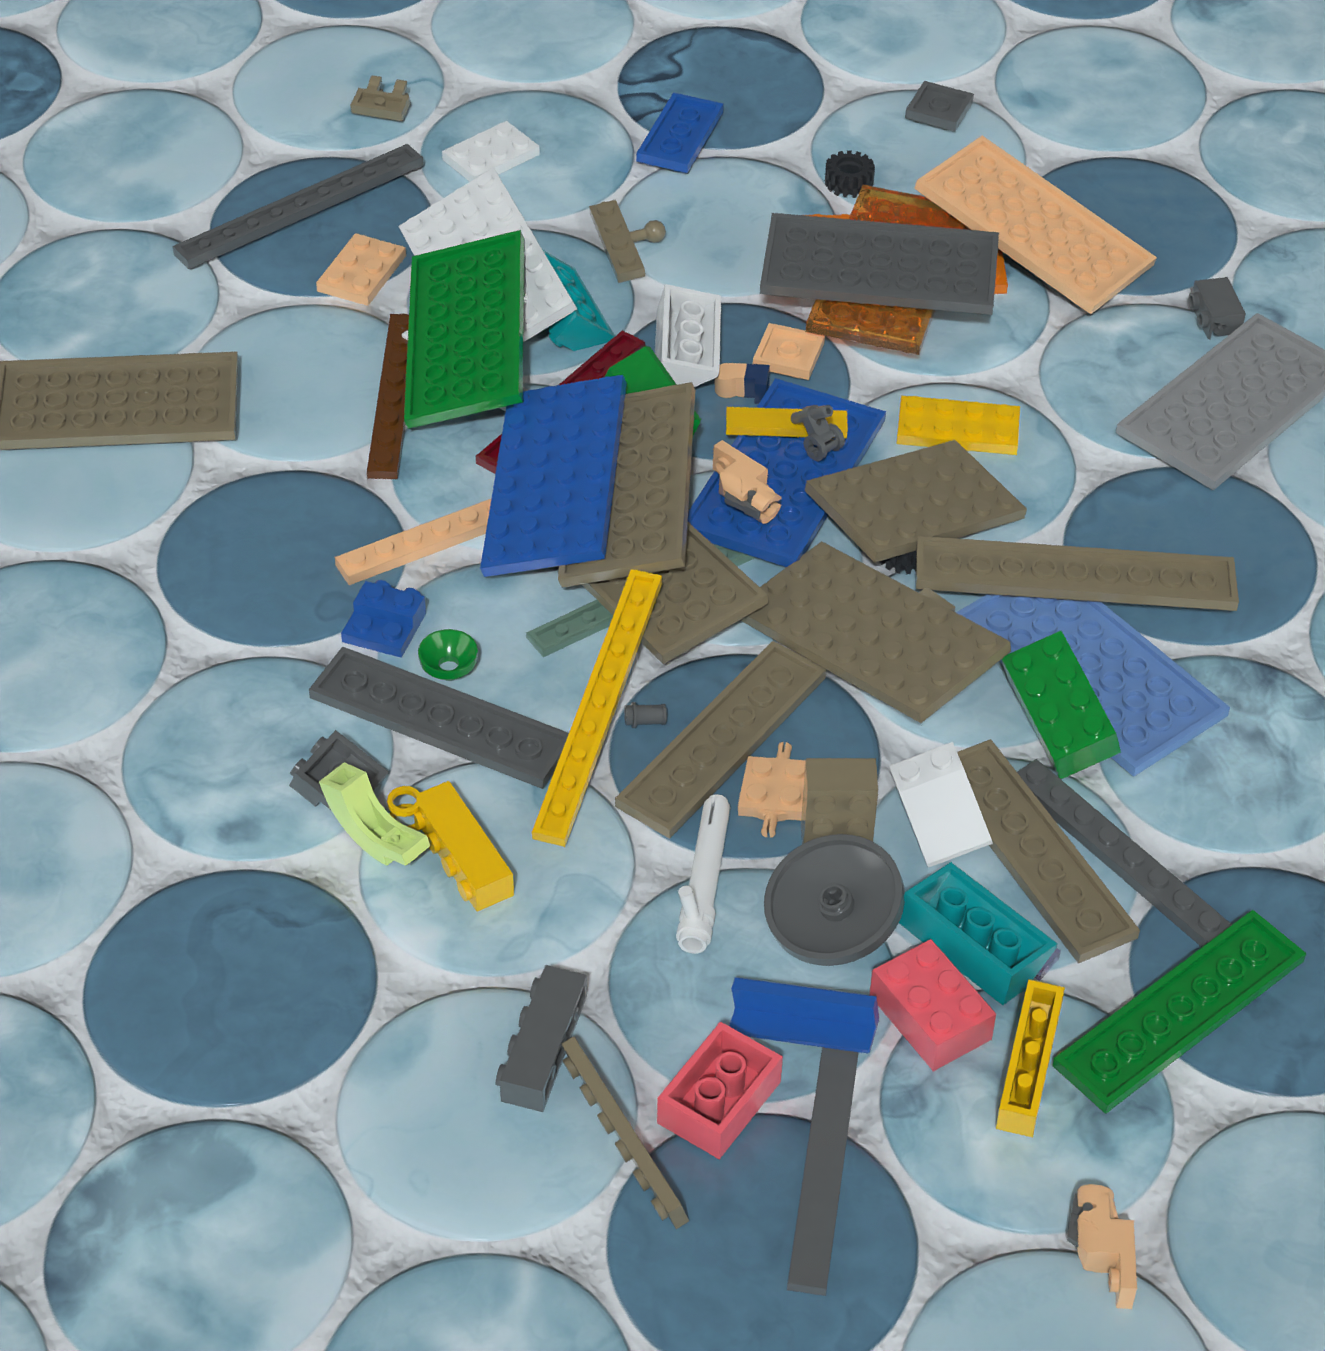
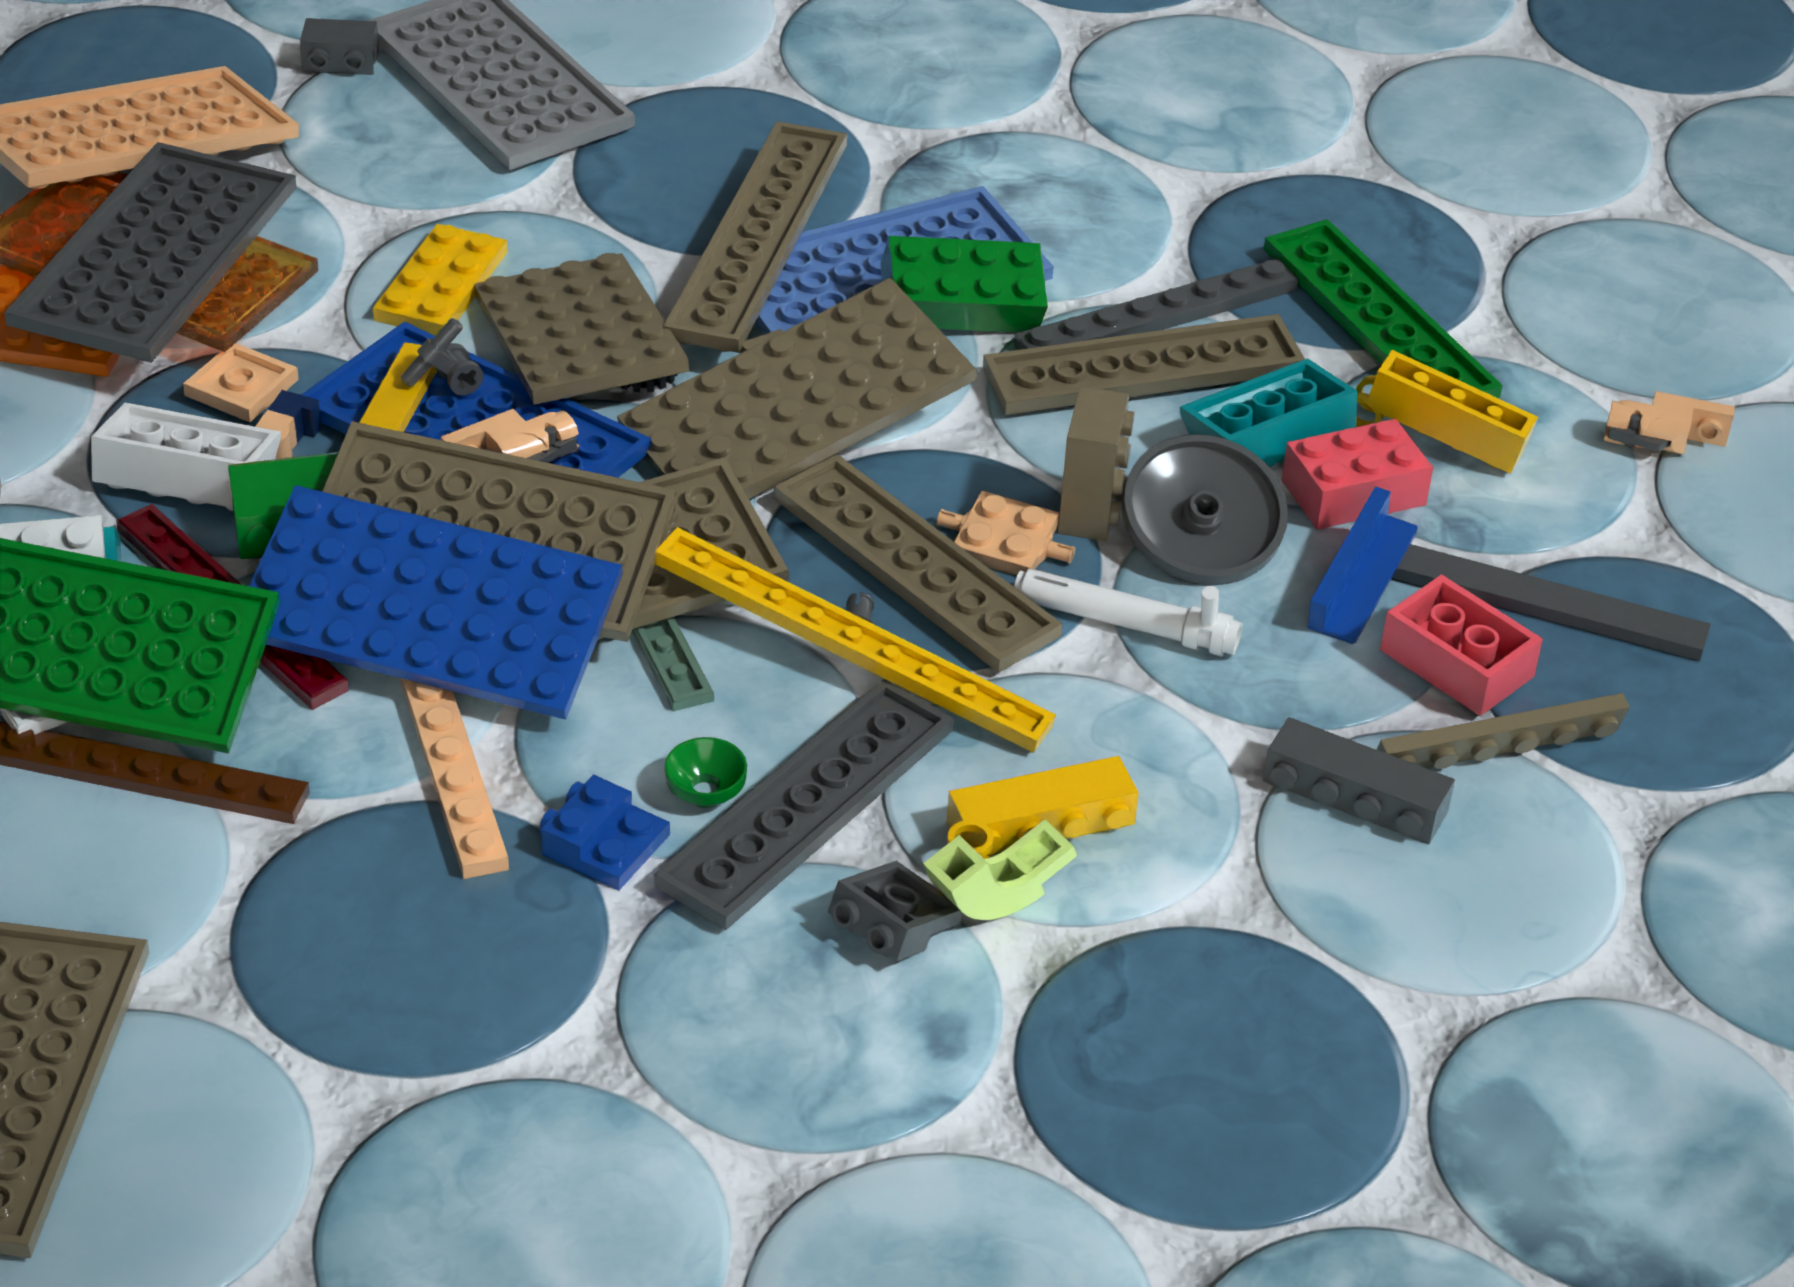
camera: 80 degrees left, 5 degrees down
white slope [889,742,993,868] -> none

